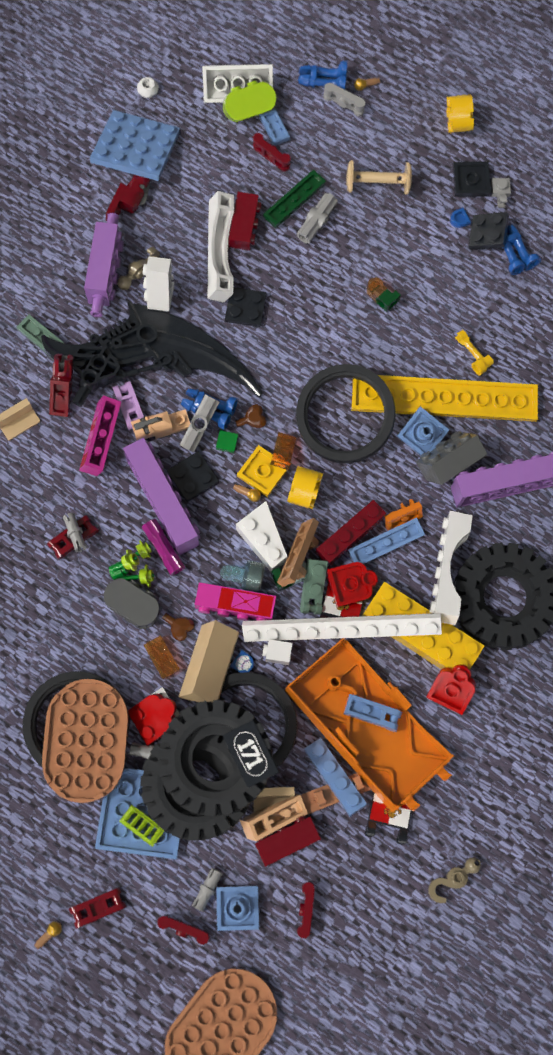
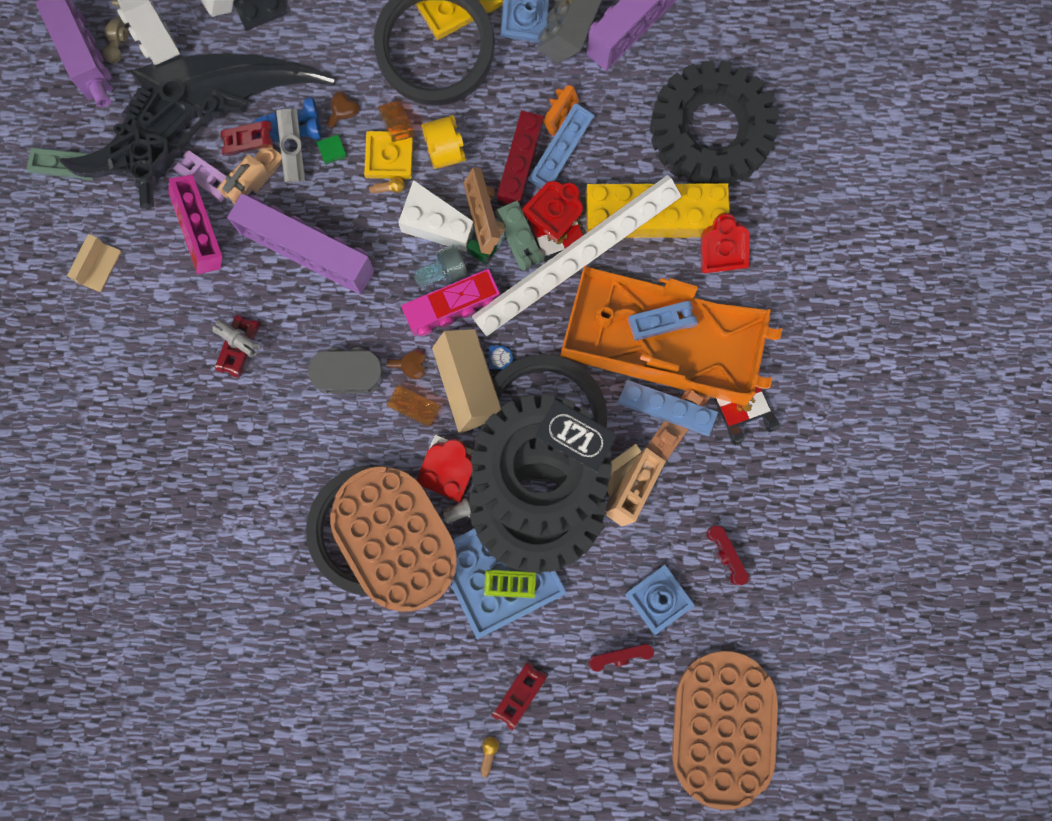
camera: 30 degrees left, 5 degrees up
dark red plate [49,354,73,417] -> none
lime plant [109,540,154,587] -> none
magenta axle [142,519,185,576] -> none
black plate [167,451,219,502] -> none
light grey pin [192,867,223,912] -> none
dark red brick [255,815,321,867] -> none
white brick [262,639,292,665] -> none
dark tan piece [428,857,481,903] -> none
white arch [430,511,472,625] -> none
none -> dark red plate [220,121,273,156]

